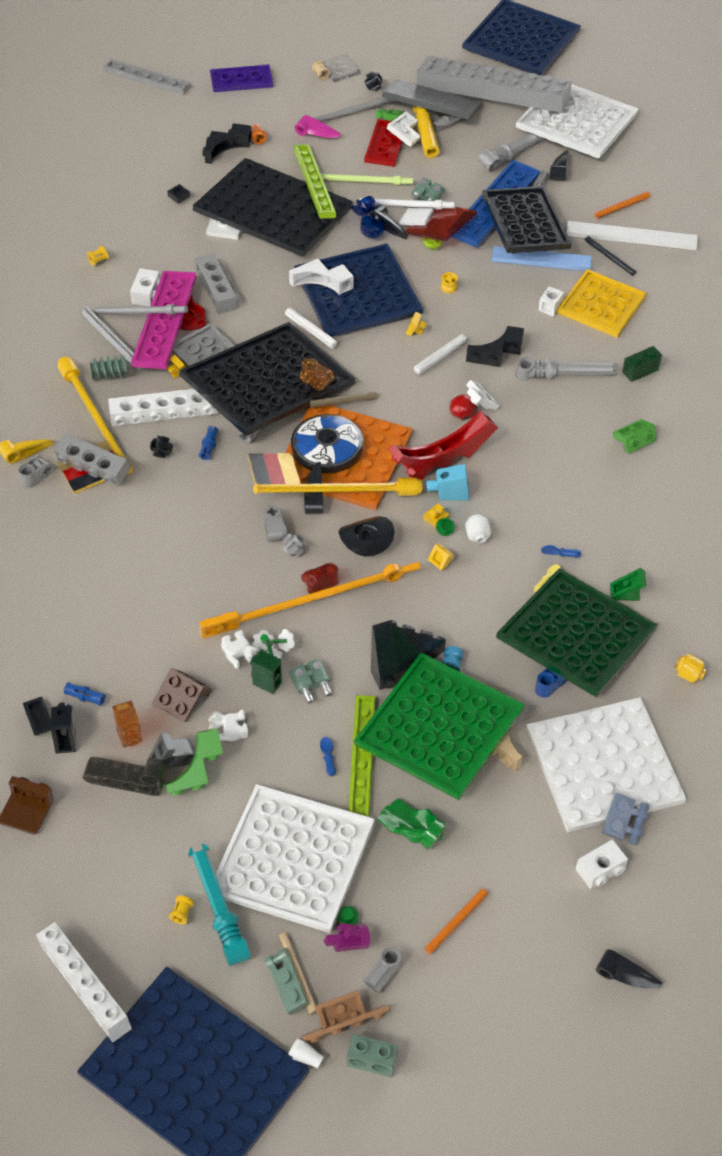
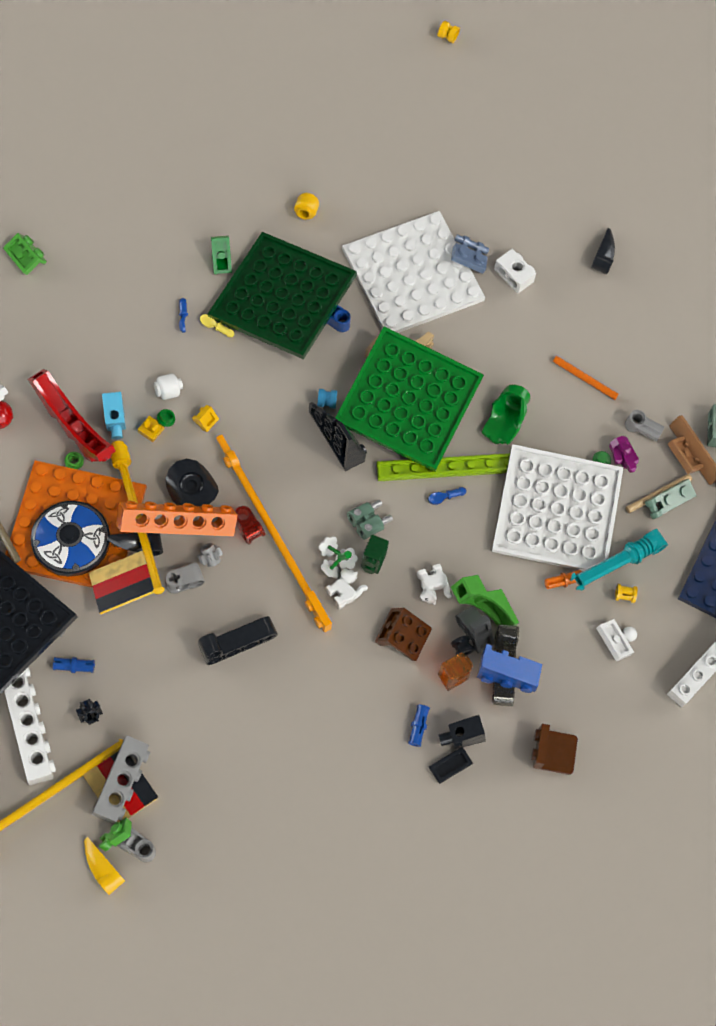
camera: 105 degrees left, 15 degrees up
none -> bright green plate [99,818,132,851]
none -> orange brick [116,500,237,536]
none -> black beam [198,616,278,665]
none -> black wheel [451,635,475,658]
none -> wedge [477,644,543,693]
none -> orange axle [544,570,582,589]
none -> white plate [596,619,637,662]

